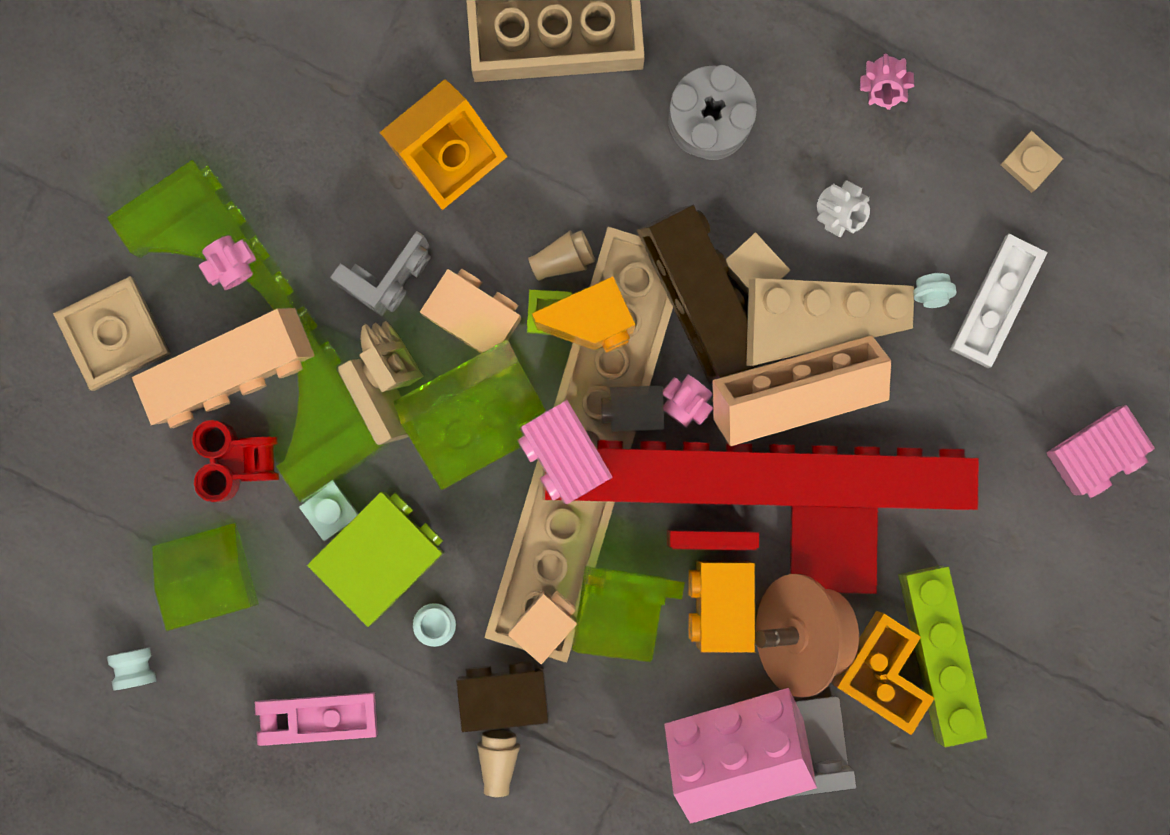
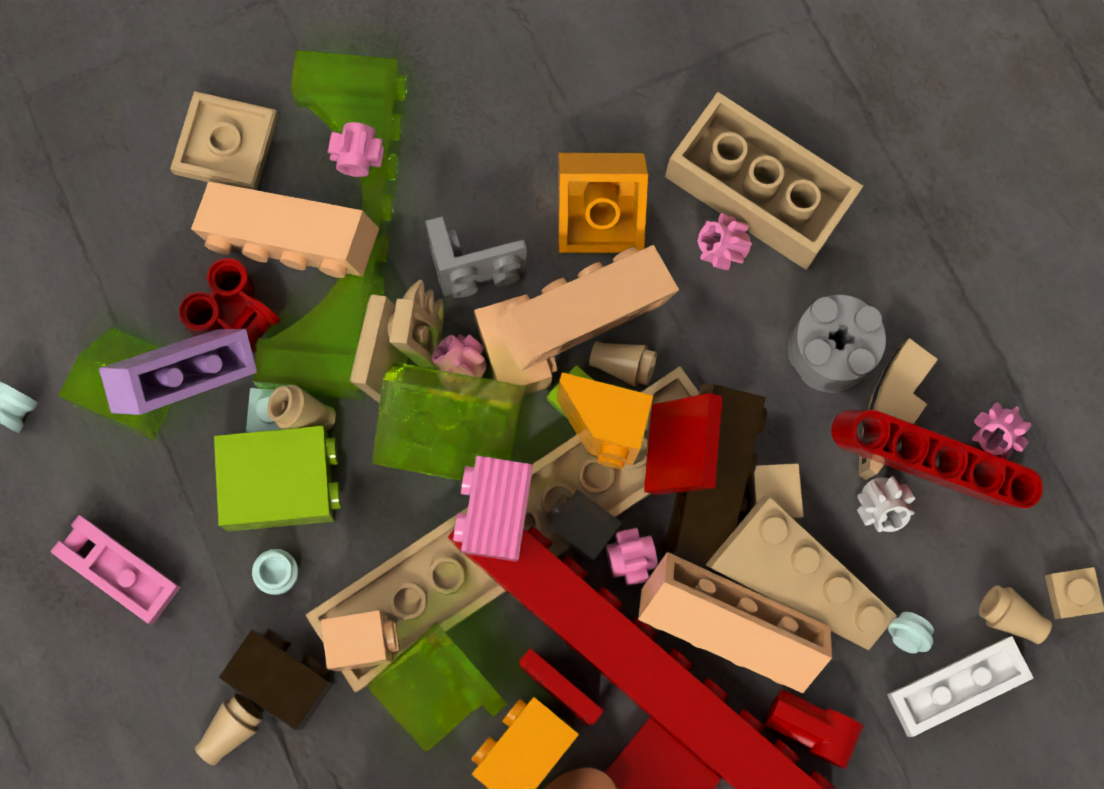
camera: 35 degrees right, 10 degrees down
none -> lavender brick [99,329,257,415]
none -> tan cone [267,385,336,431]
none -> bright pink gear [432,334,487,389]
none -> light nougat brick [495,245,679,371]
none -> red tile [644,393,722,495]
none -> bright pink gear [697,213,752,270]
none -> red piece [764,689,864,769]
none -> red beam [831,410,1043,509]
none -> tan slope [859,338,938,480]
none -> tan cone [979,585,1052,644]

